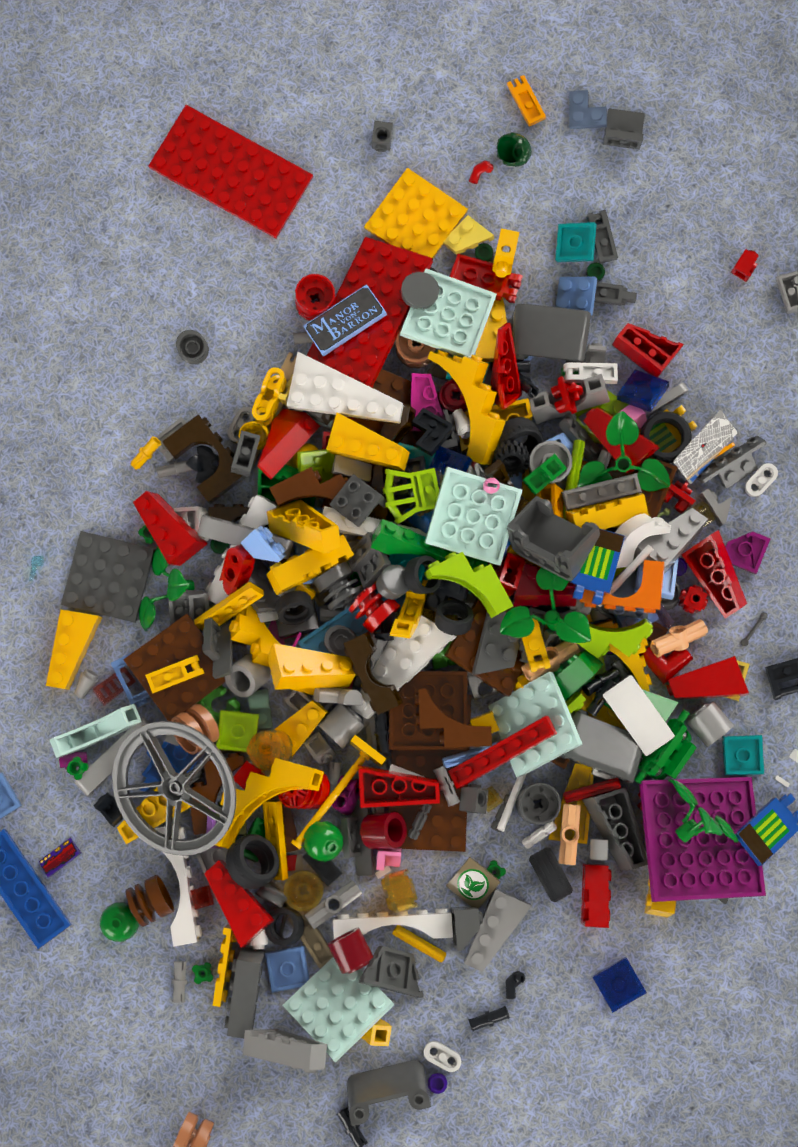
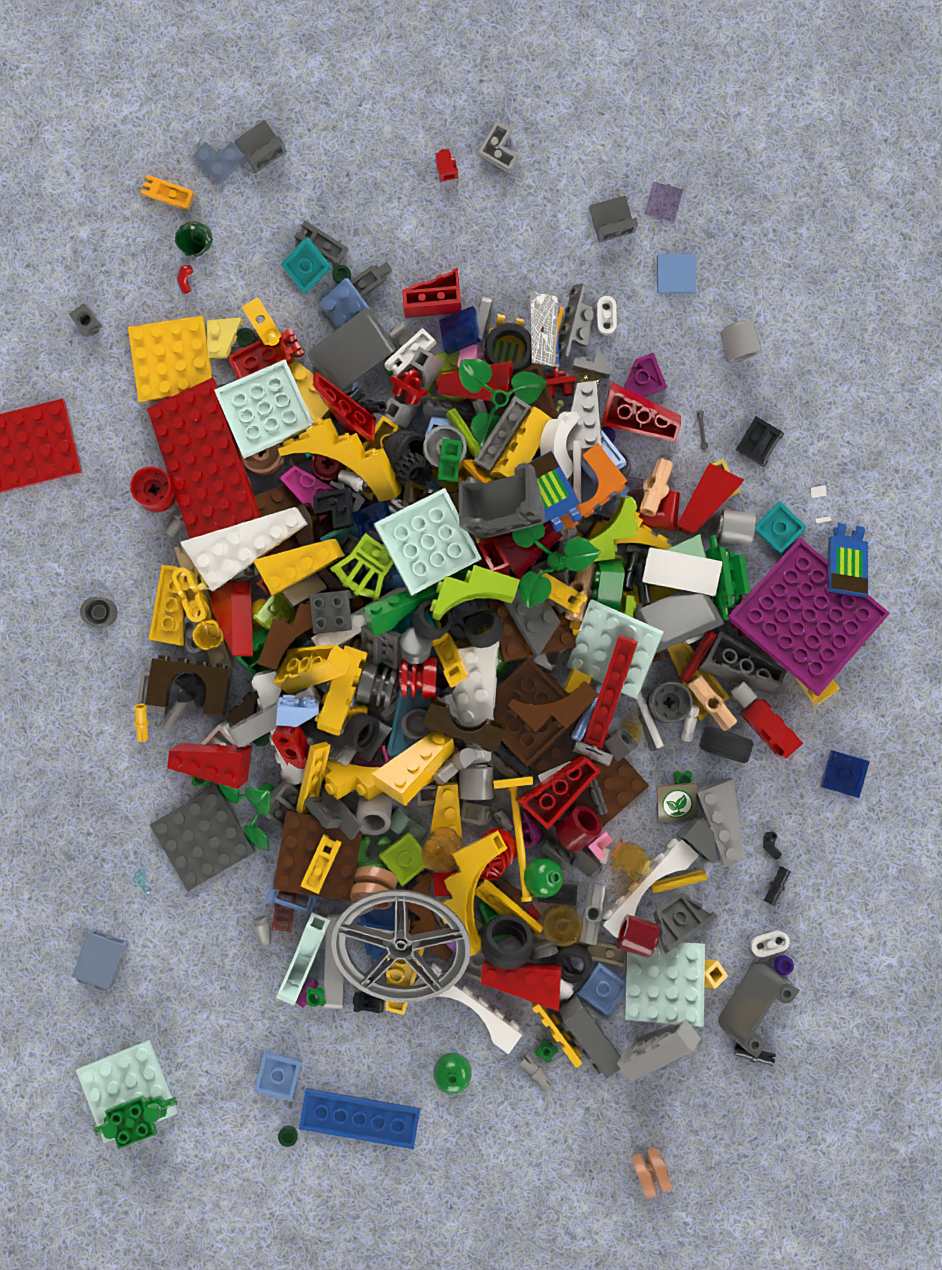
camera: 45 degrees left, 5 degrees up
slope [39,837,82,878] -> none
yellow wedge [46,609,102,690] -> none
reddish brown wheel [125,875,174,927] -> none
clear red slope [190,885,214,910] -> none
dark grey brick [231,431,260,477] -> none
tile [303,284,387,356] -> none
dark grey tile [401,272,439,309] -> none
bright pink hinge [483,478,500,494] -> none
green plant [668,779,739,843] -> none
red brick [678,585,708,614] -> none
none -> yellow wing [148,565,184,646]

